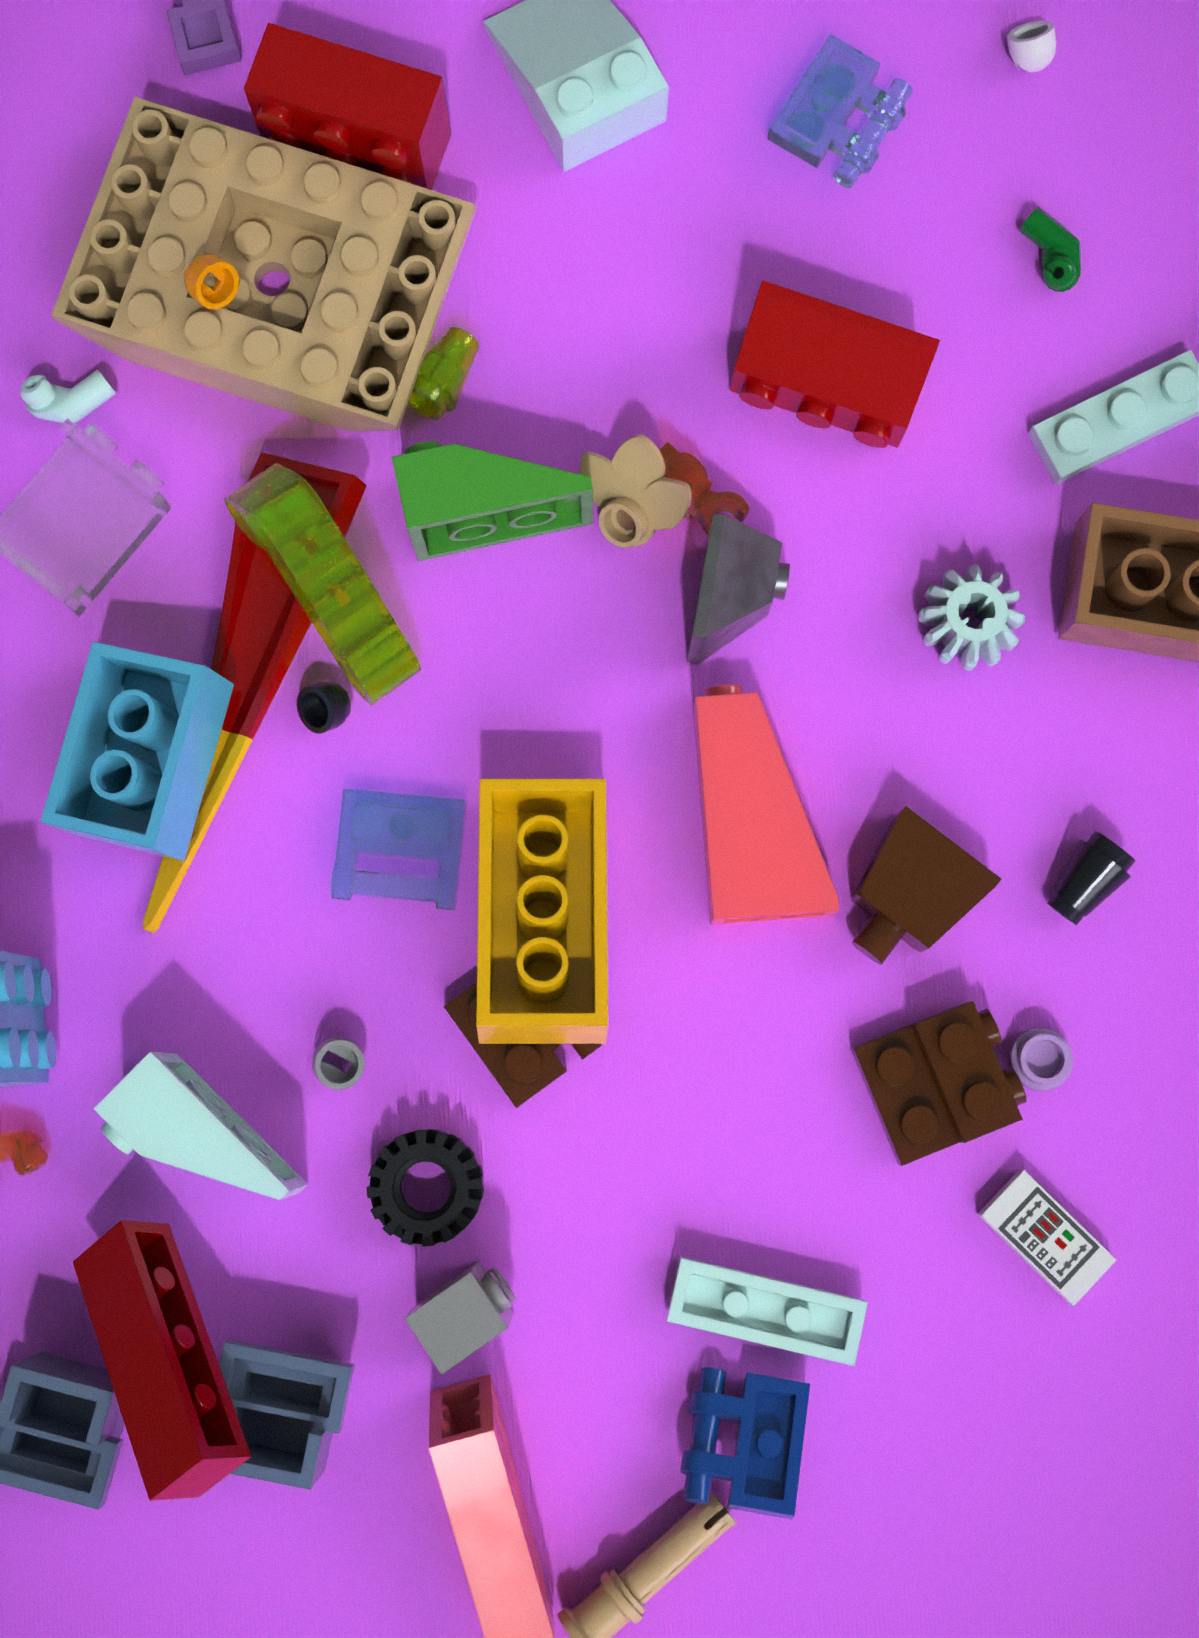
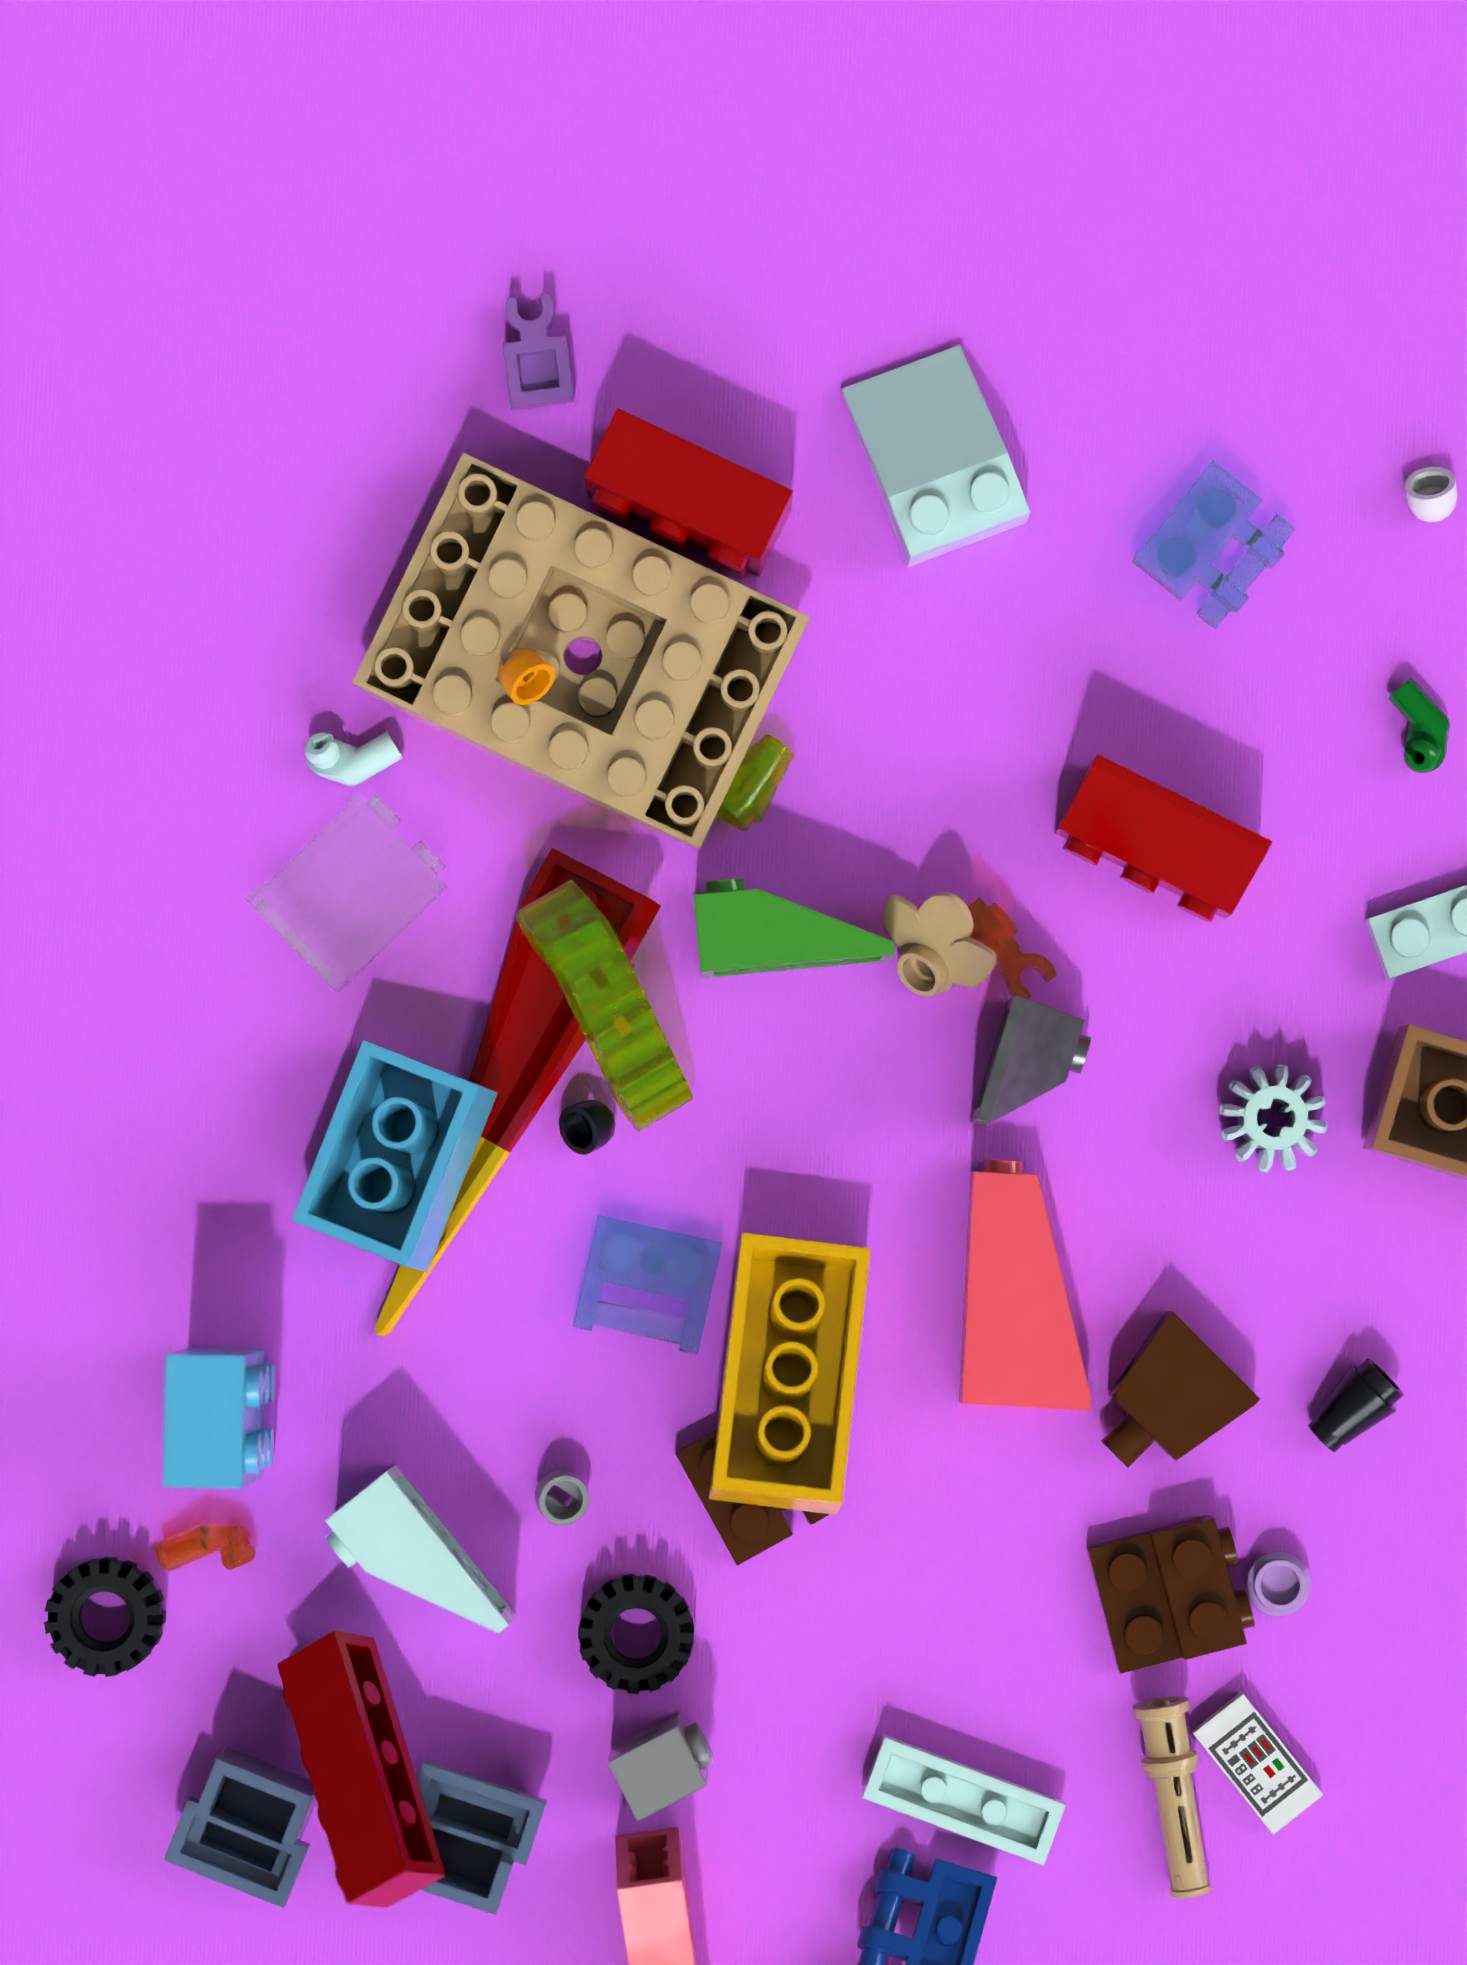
camera: 10 degrees right, 5 degrees up
none -> tan pin [1132,1696,1211,1898]

